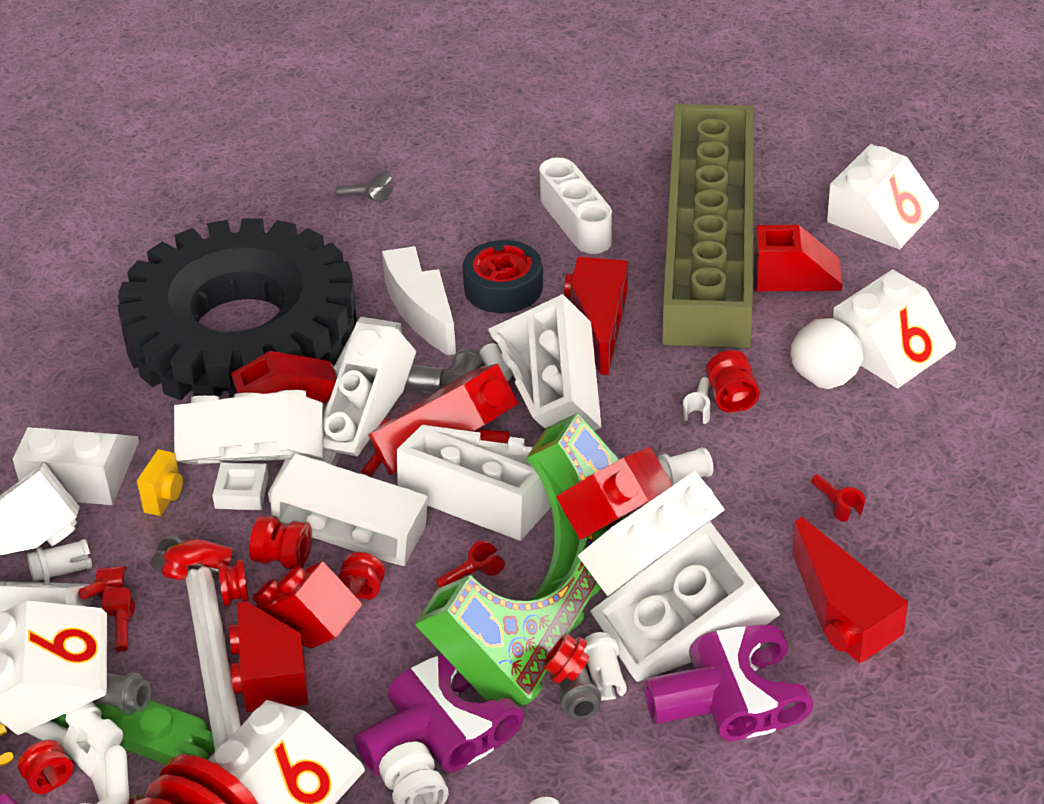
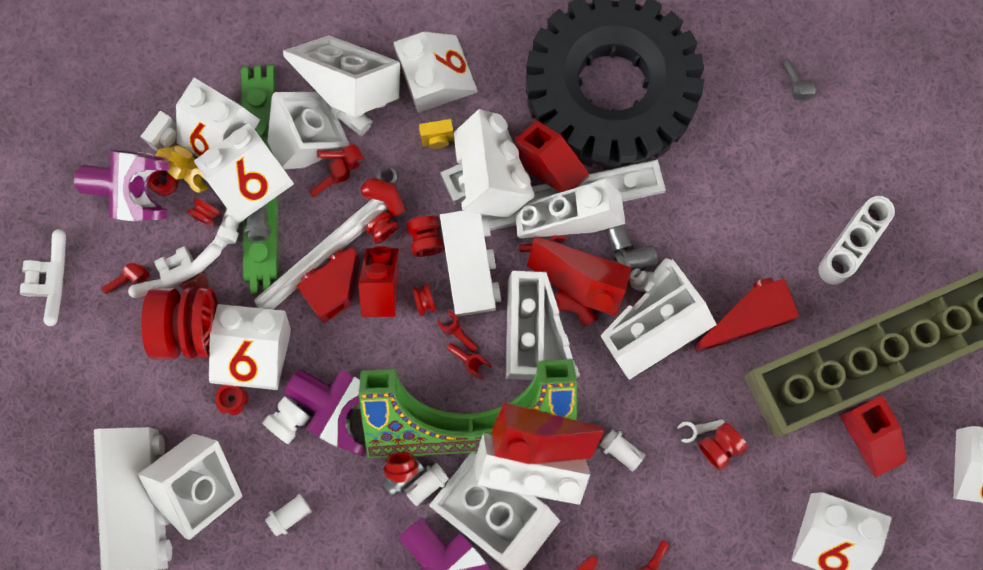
camera: 65 degrees right, 35 degrees up
white slope [382,246,456,356] -> none
black wheel [462,240,543,314] -> none
white hair [790,318,863,389] -> none
none -> red hand [437,311,479,353]

